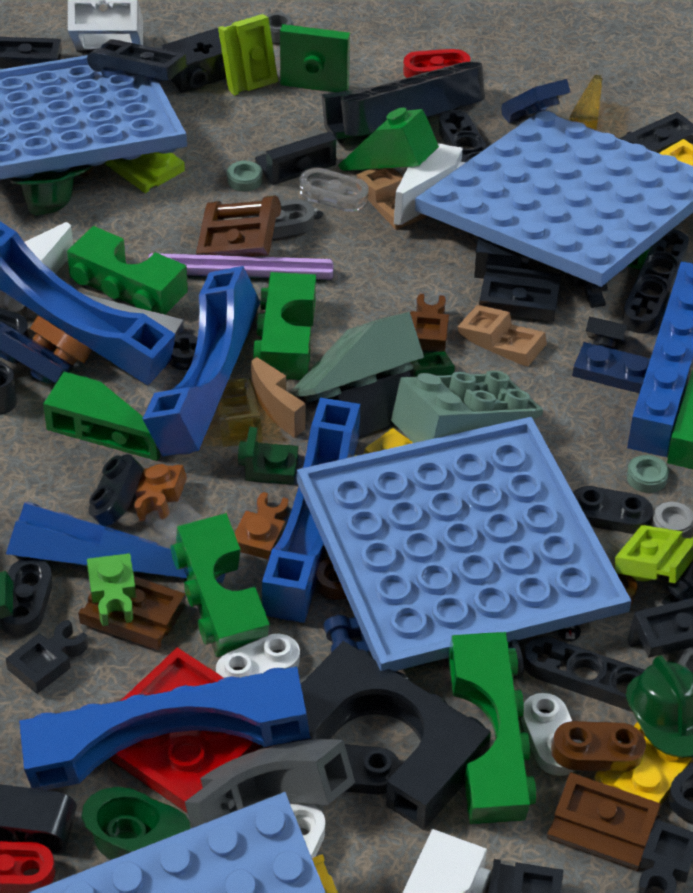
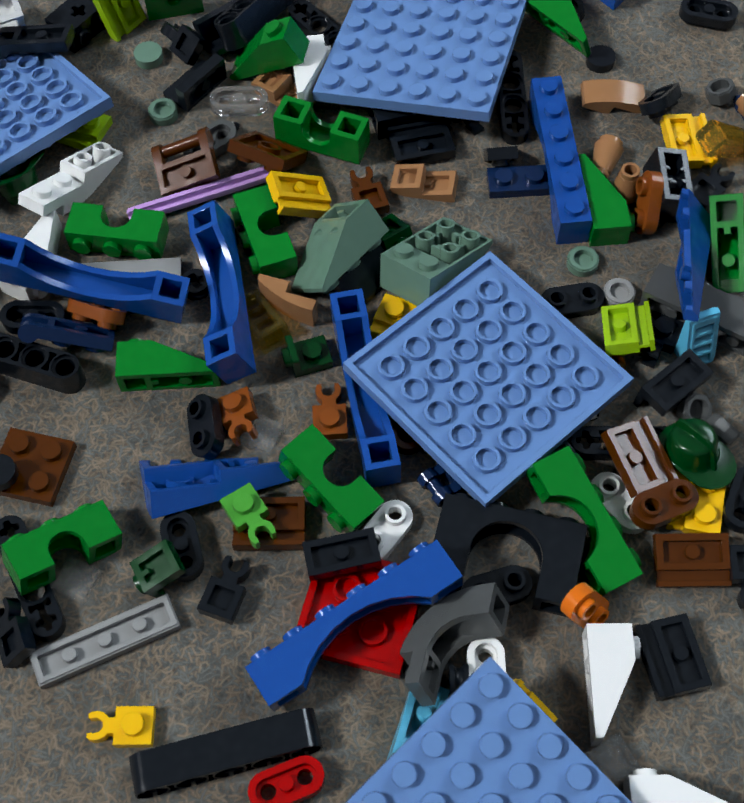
camera: 20 degrees left, 15 degrees up
dark green piece [82,787,191,860] -> none
none -> white slope [18,141,123,217]
none -> sand green tile [133,41,164,69]
none -> black plate [160,21,207,66]
none -> reddish brown plate [227,131,308,172]
none -> yellow plate [265,171,332,218]
none -> green arch [273,95,370,164]
none -> black plate [302,527,382,581]
none -> orange plate [560,582,610,629]
none -> plate [600,416,679,498]

